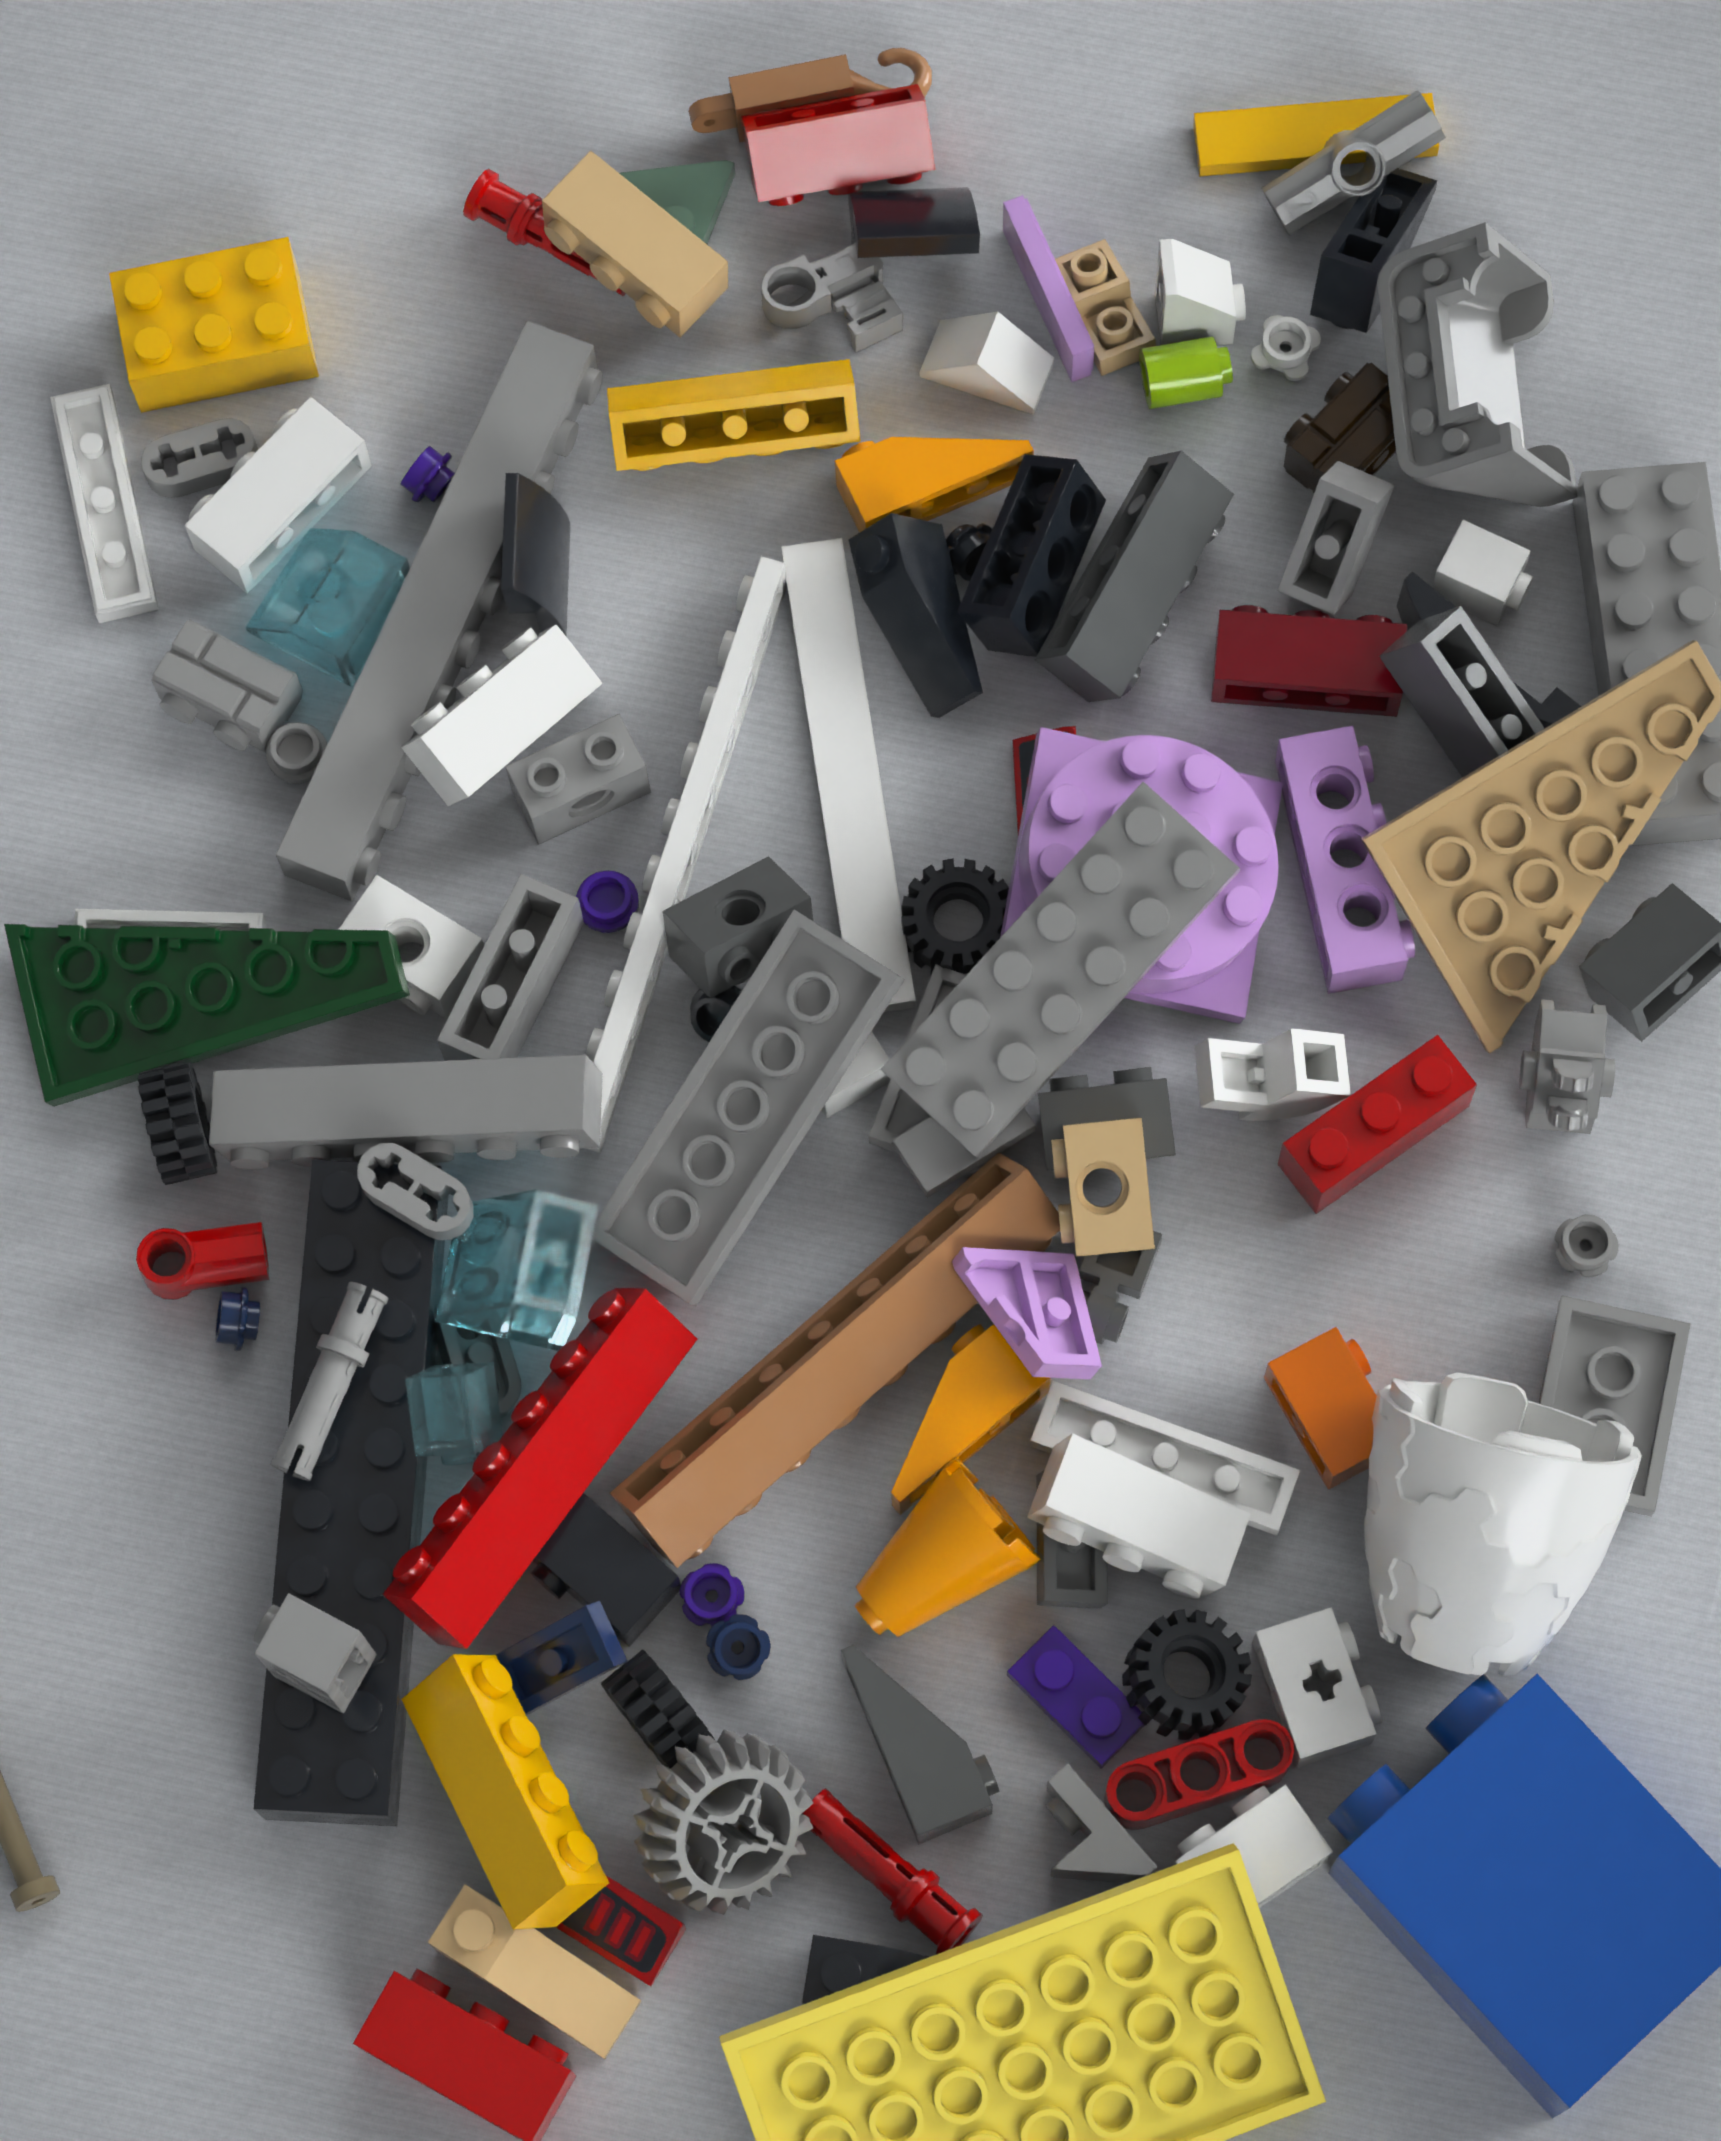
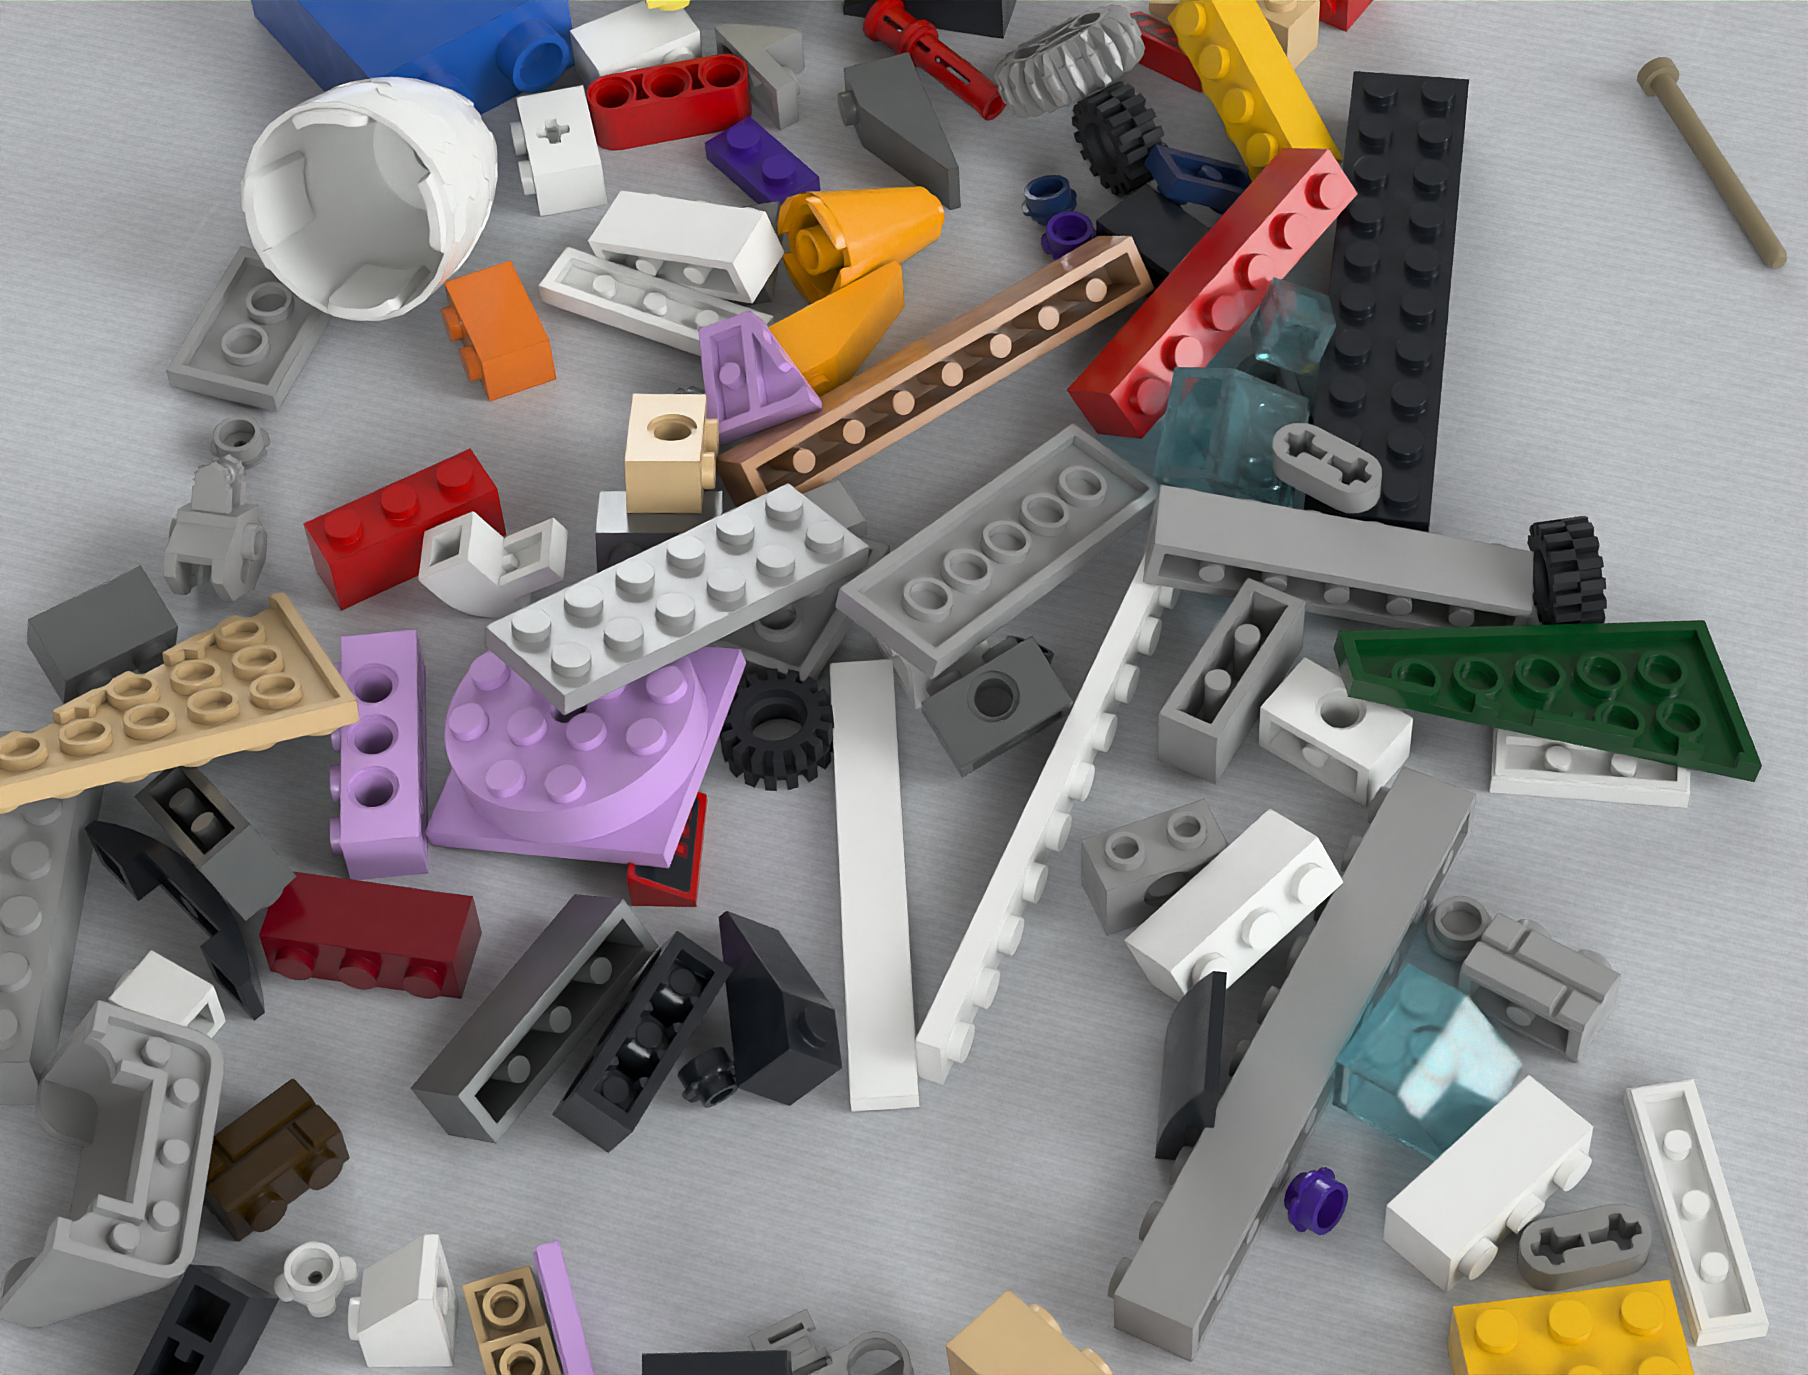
camera: 175 degrees left, 20 degrees down
red piece [136,1222,270,1300] -> none
dark blue plate [215,1287,260,1351] -> none
light grey brick [254,1593,377,1714] -> none
light grey pin [270,1282,389,1481] -> none
dark purple plate [576,870,639,933] -> none
yellow brick [607,359,861,471] -> none
light orange slope [835,437,1034,533] -> none
white slope [920,312,1054,415] -> none
black tyre [1122,1609,1252,1740] -> none
lime brick [1139,336,1233,409] -> none
light grey brick [1277,461,1395,615] -> none

